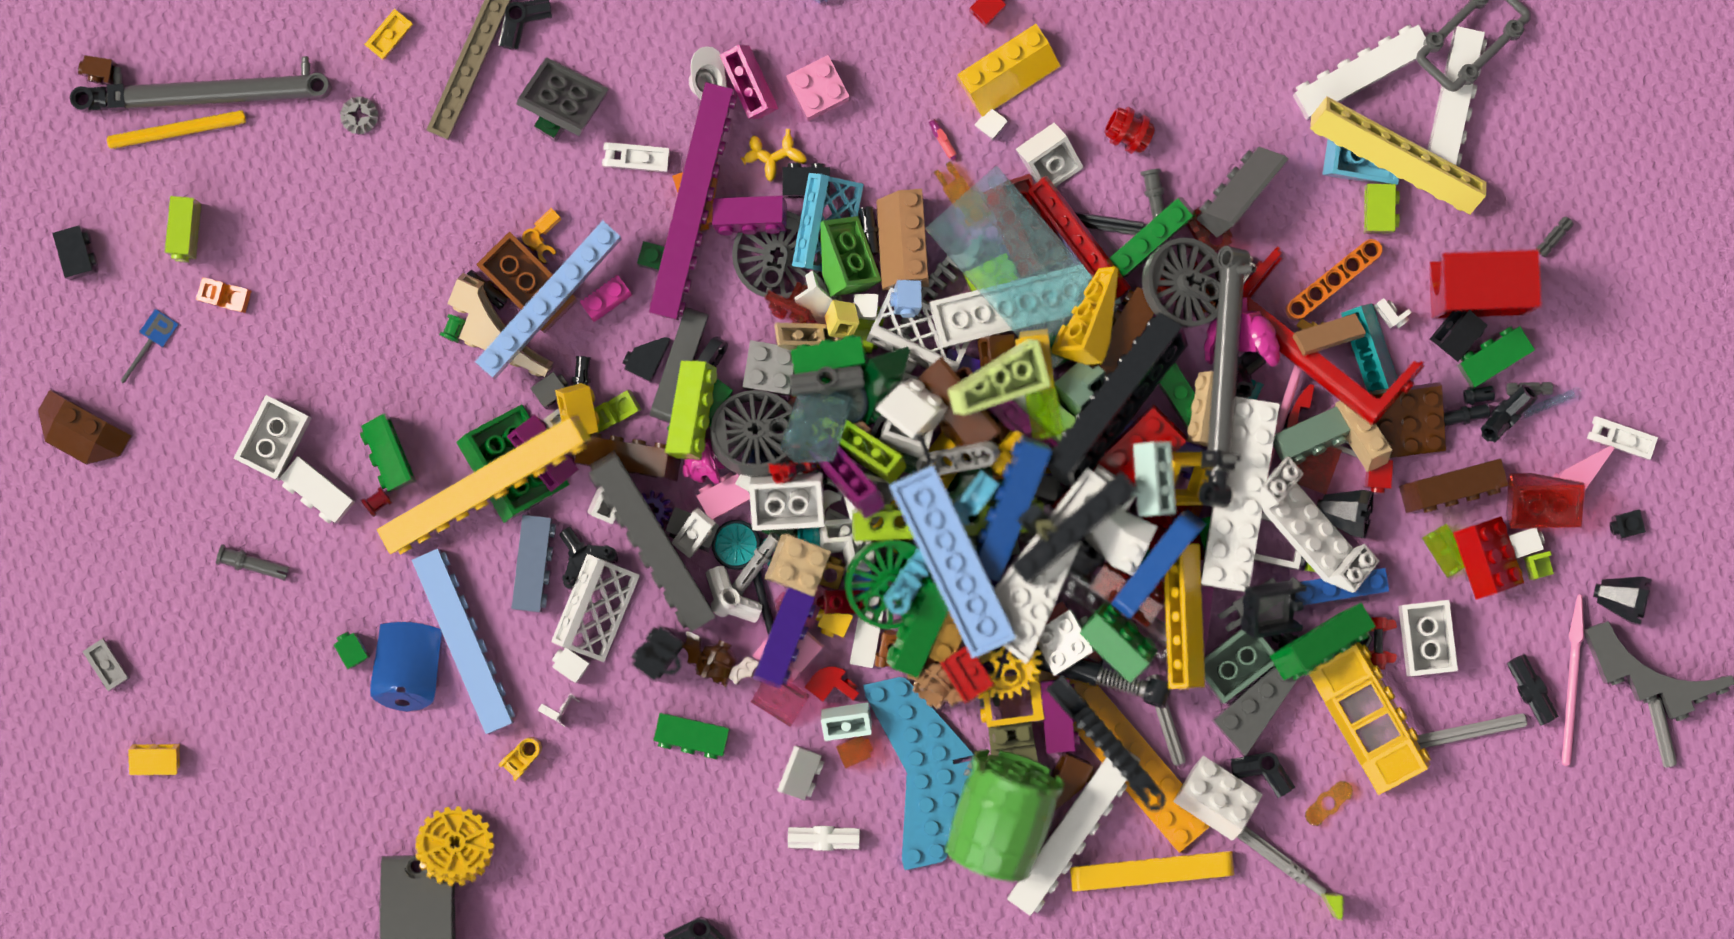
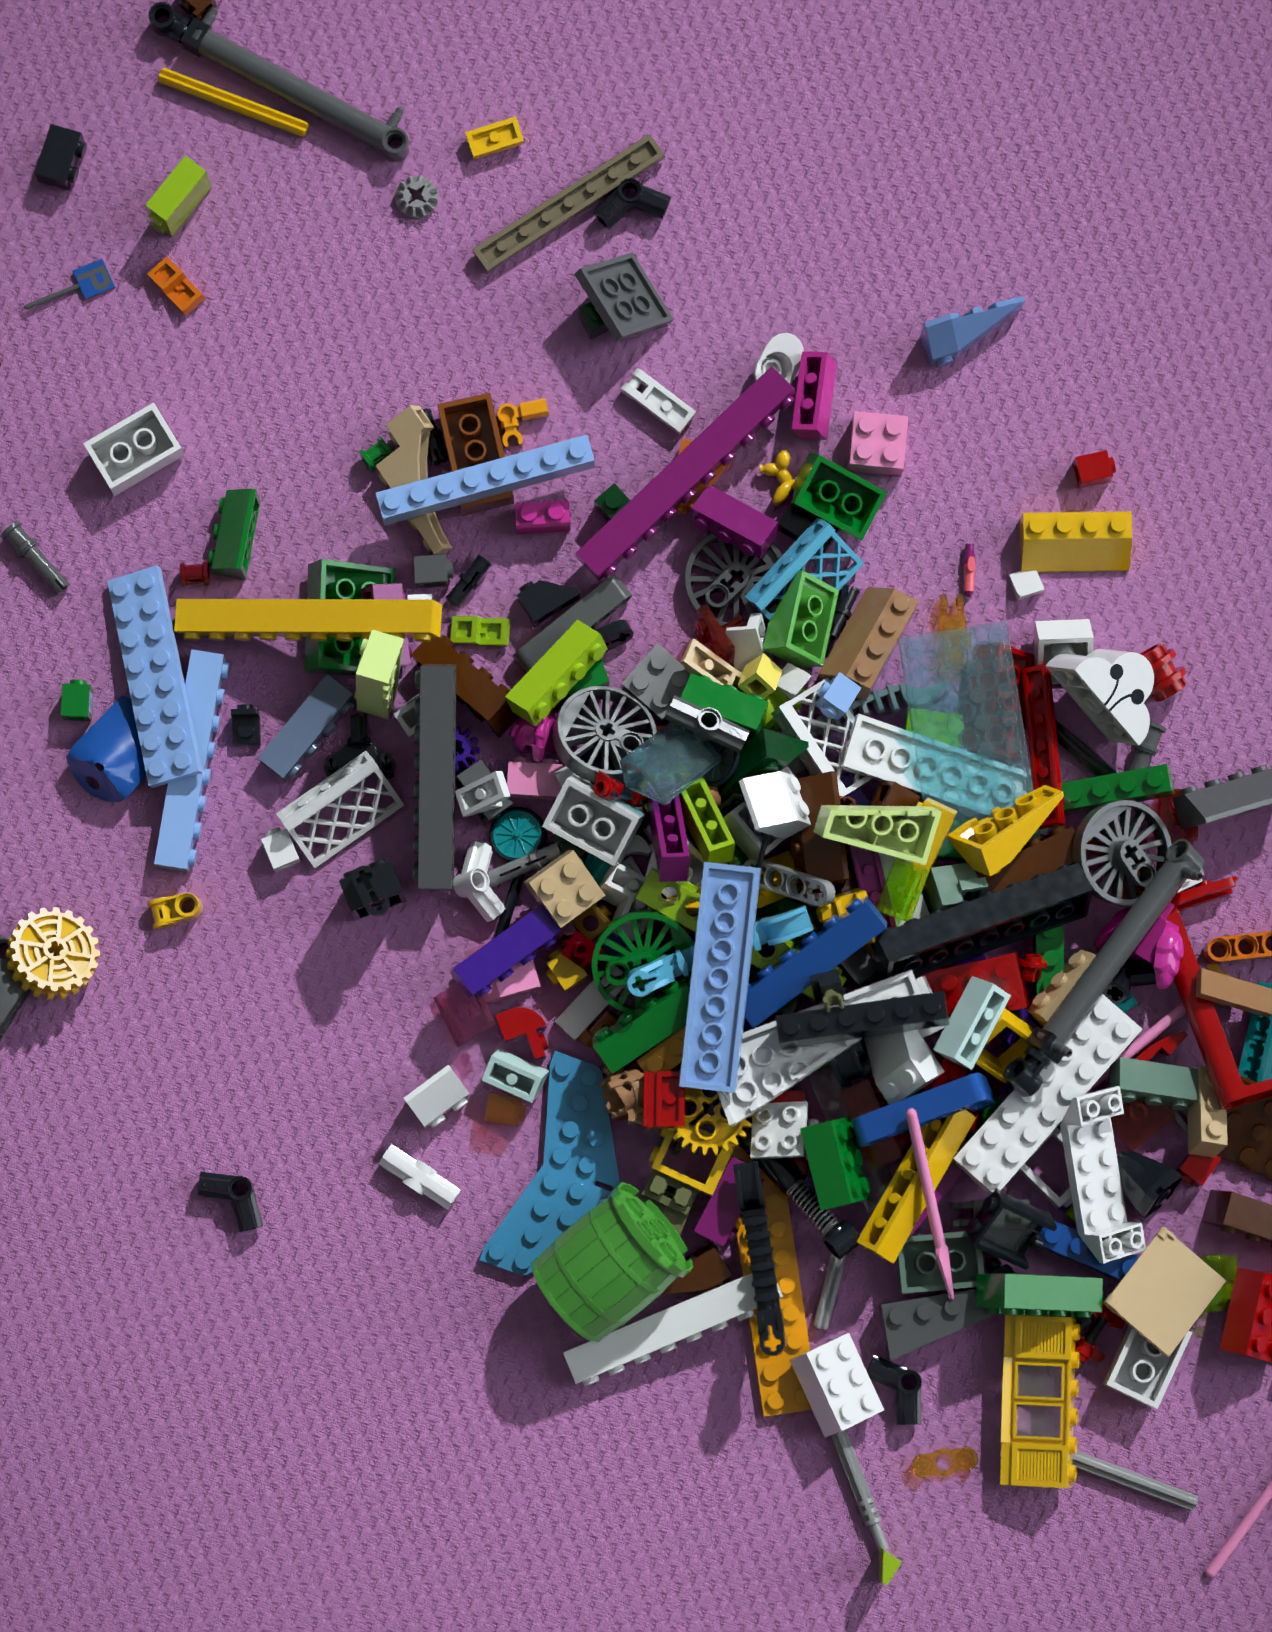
camera: 30 degrees right, 5 degrees down
white brick [280,456,355,524] -> none
white piece [538,694,580,727] -> none
yellow brick [555,383,599,435] -> none
green brick [653,713,730,760] -> none
reddish brown helmet [683,631,758,687] -> none
yellow beam [1070,851,1235,891] -> none
black piece [1506,654,1559,726] -> none
none -> light blue plate [107,565,203,788]
none -> black bracket [231,704,261,746]
none -> yellowish green wedge [354,629,404,719]
none -> green slope [792,453,887,540]
none -> bright pink piece [906,1108,954,1299]
none -> red plate [1019,953,1048,982]
none -> white brick [1045,649,1154,746]
none -> tan piece [1103,1226,1226,1357]

